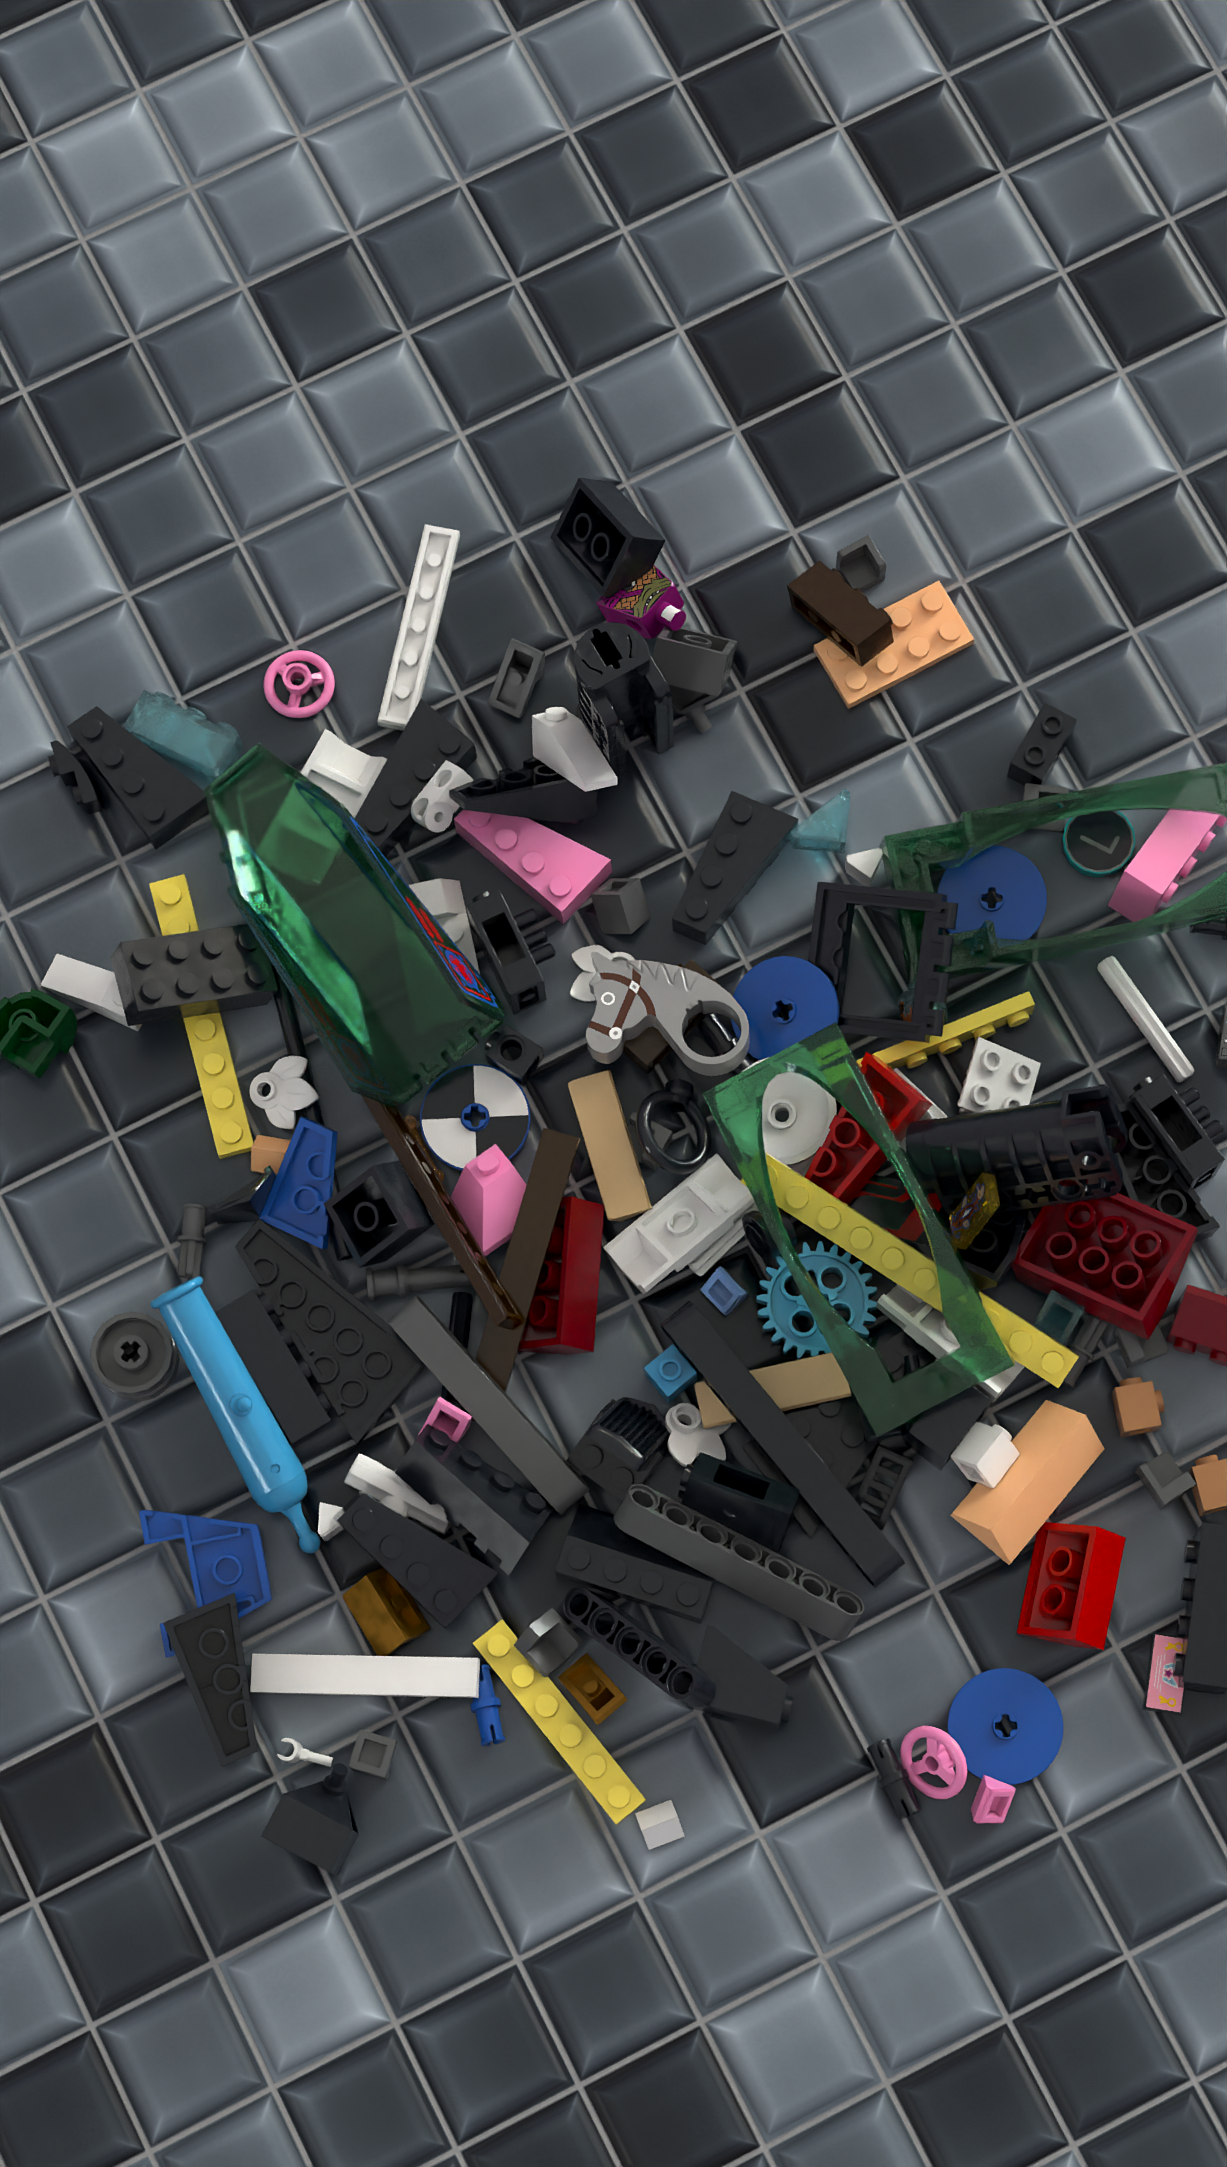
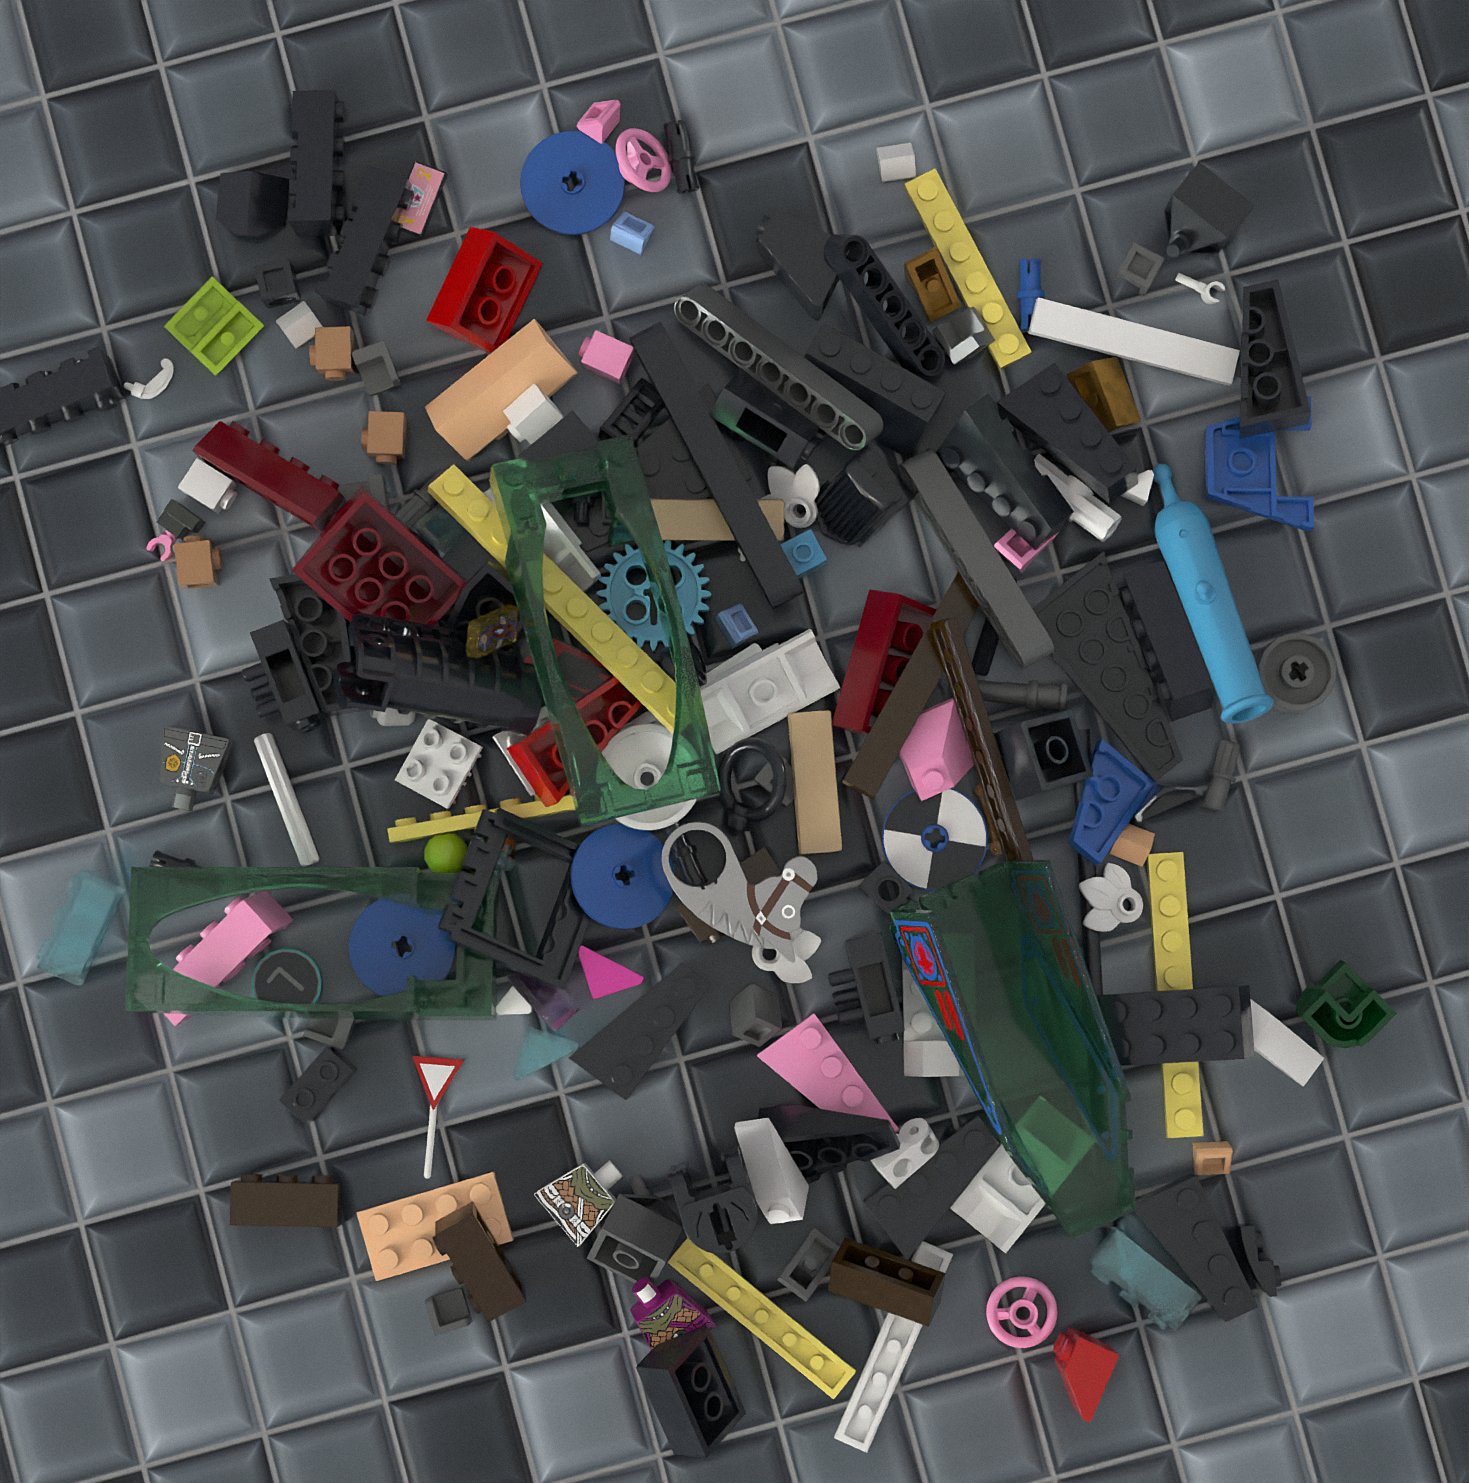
camera: 170 degrees left, 10 degrees up
none -> dark brown brick [230,1174,342,1228]
none -> piece [412,1056,465,1179]
none -> lime piece [424,832,468,876]
none -> clear purple slope [508,955,581,1032]
none -> torso [534,1160,623,1247]
none -> bright pink brick [578,330,635,385]
none -> dark pink slope [578,945,645,999]
none -> light blue slope [610,212,655,255]
none -> light yellow plate [667,1237,856,1399]
none -> dark brown brick [828,1238,946,1327]
none -> red slope [1052,1326,1120,1423]
none -> light nougat slope [1192,1141,1233,1175]

